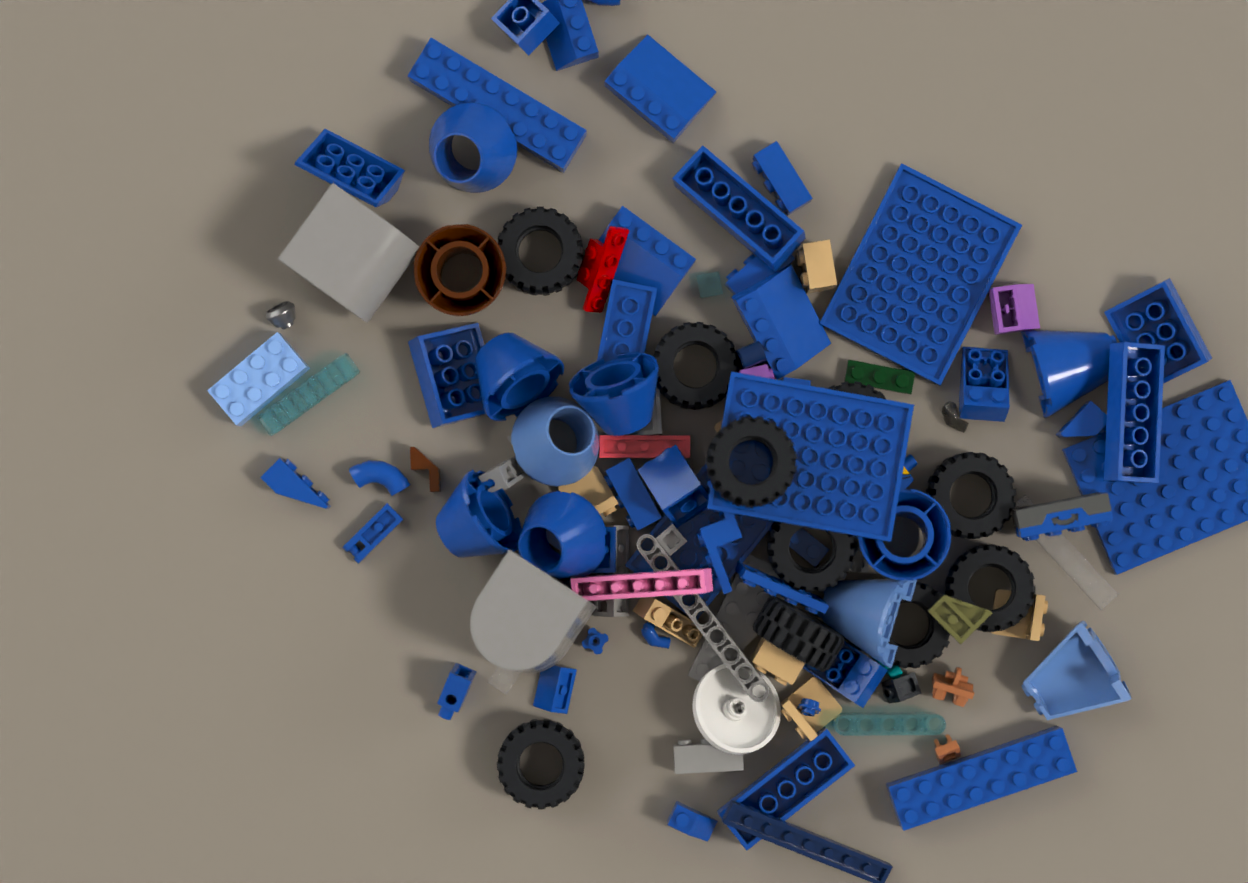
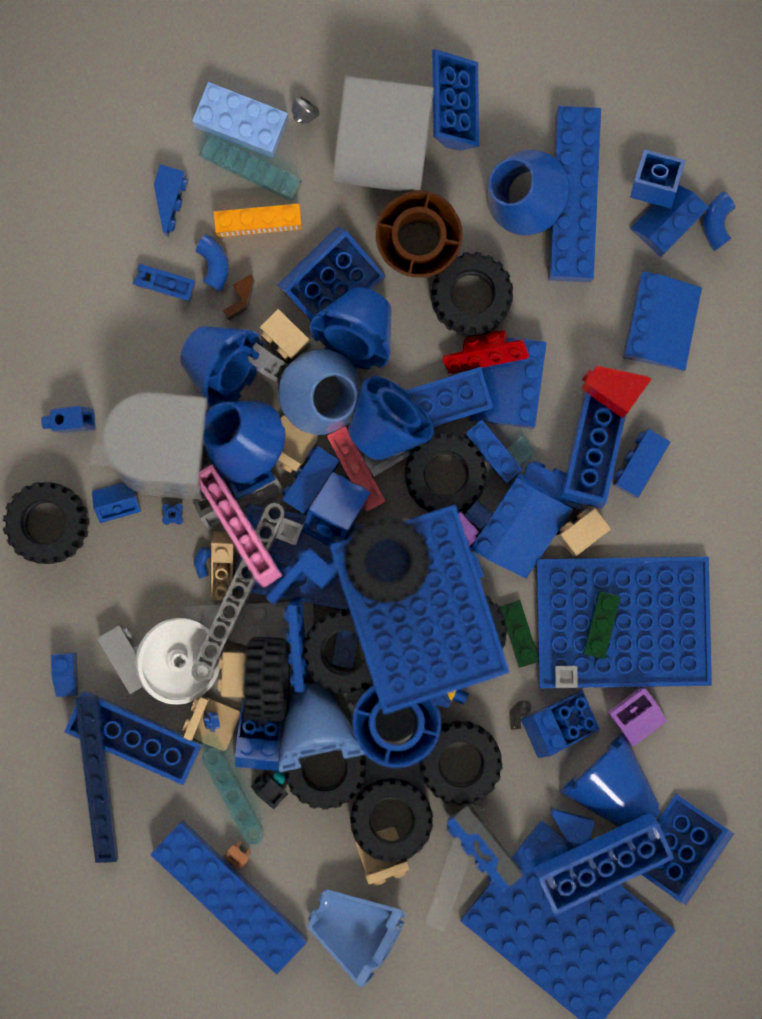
camera: 60 degrees right, 0 degrees up
olive wing [927,595,992,644] -> none
nougat hips [932,667,974,707] -> none
none -> light orange brick [214,204,302,237]
none -> tan brick [260,309,311,362]
none -> blue brick [464,420,523,484]
none -> light grey plate [555,666,577,688]
none -> red slope [581,366,652,419]
none -> dark green plate [583,591,621,659]

